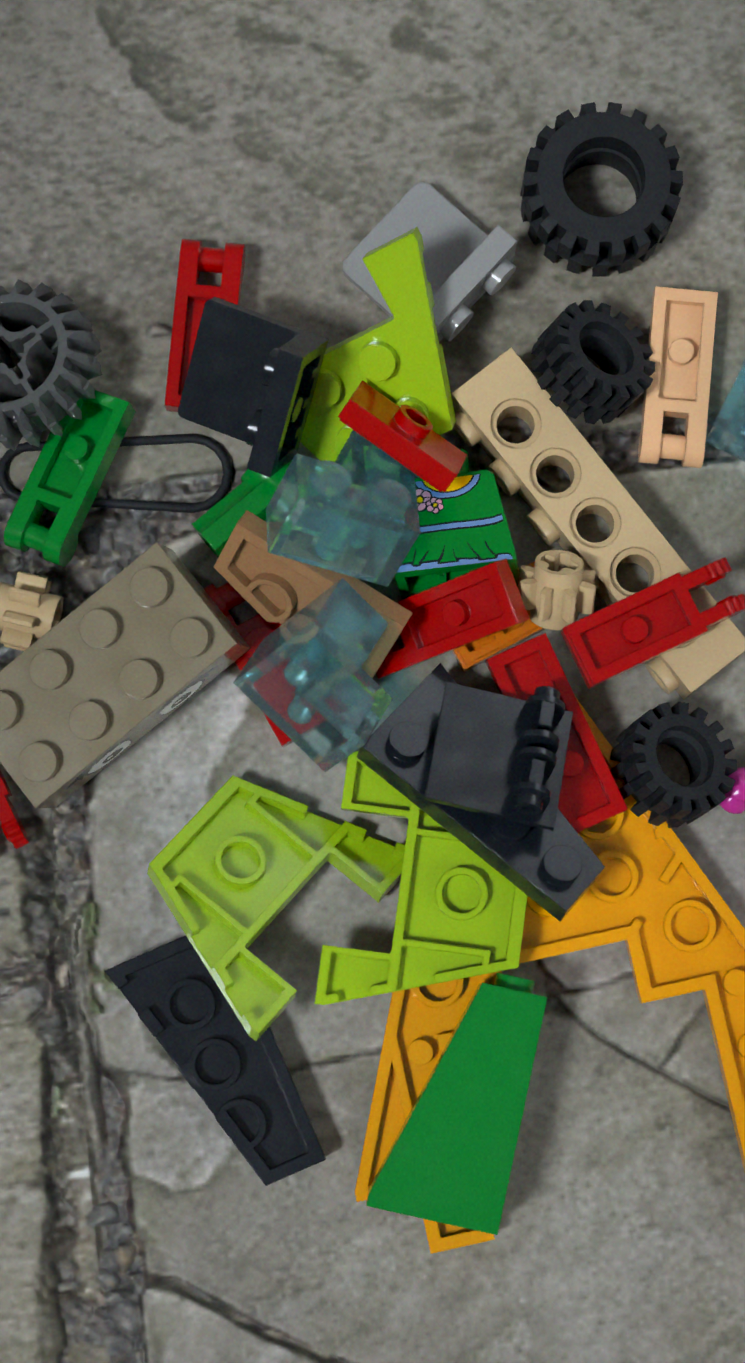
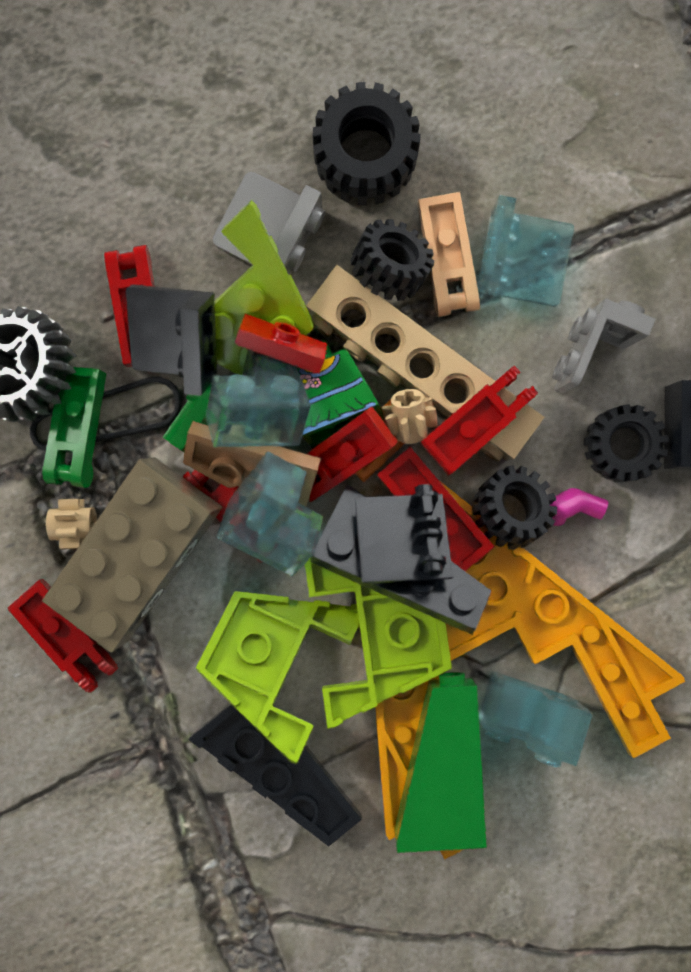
camera: 15 degrees left, 5 degrees up
none -> clear light blue brick [479,671,593,768]

